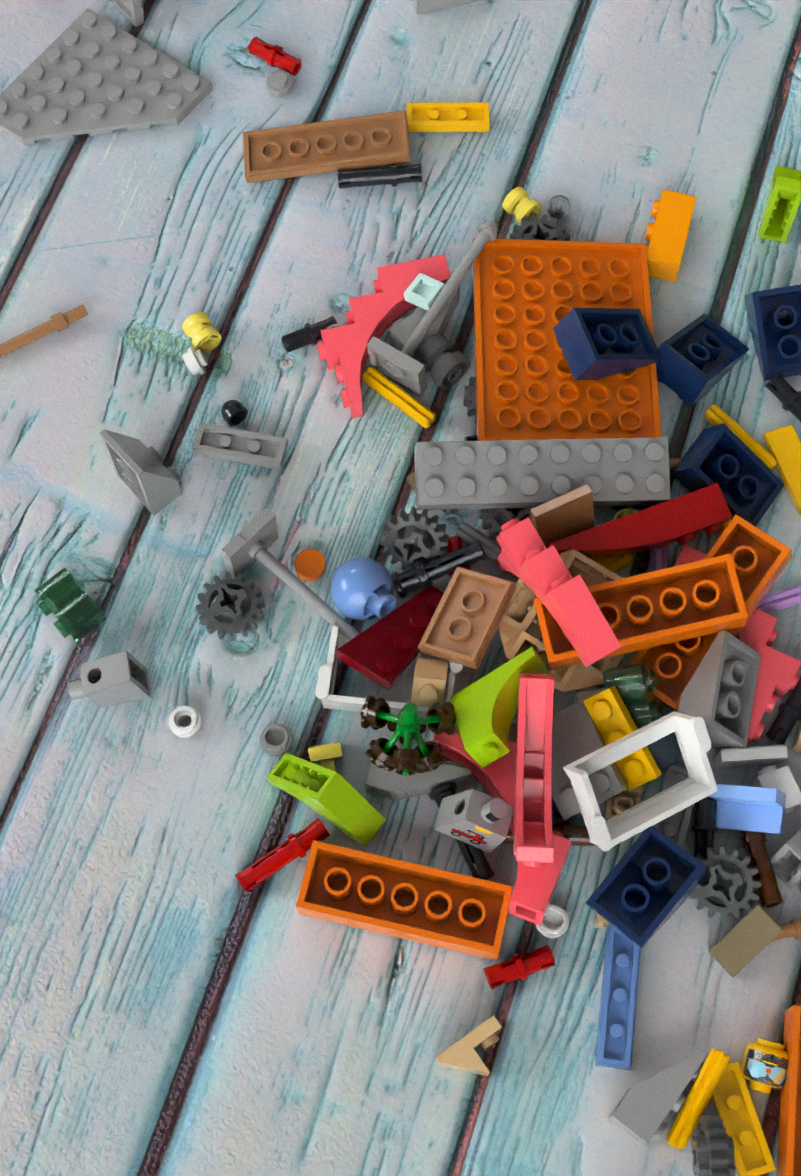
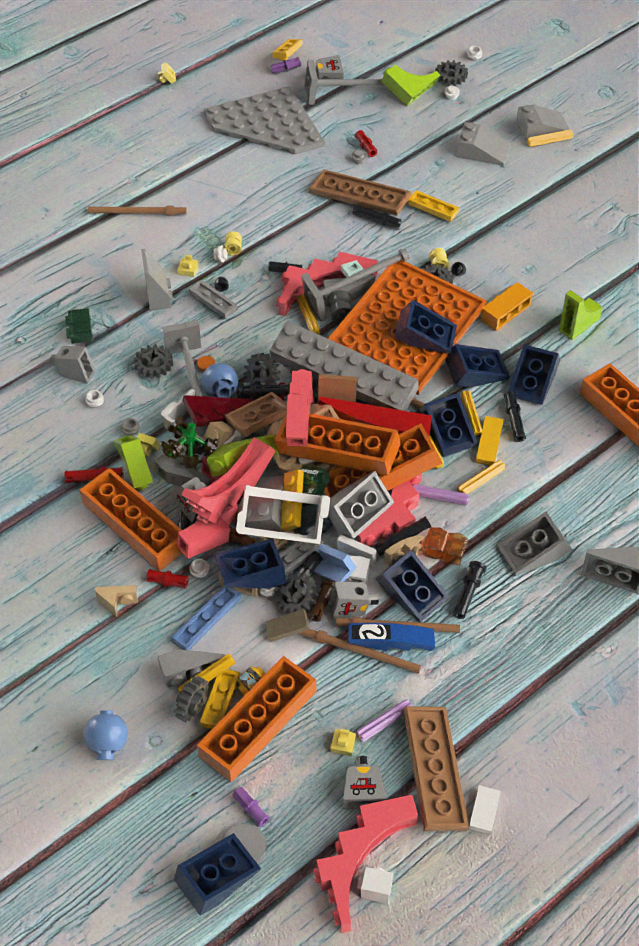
camera: 30 degrees right, 15 degrees down
none -> light yellow tile [177,255,198,277]

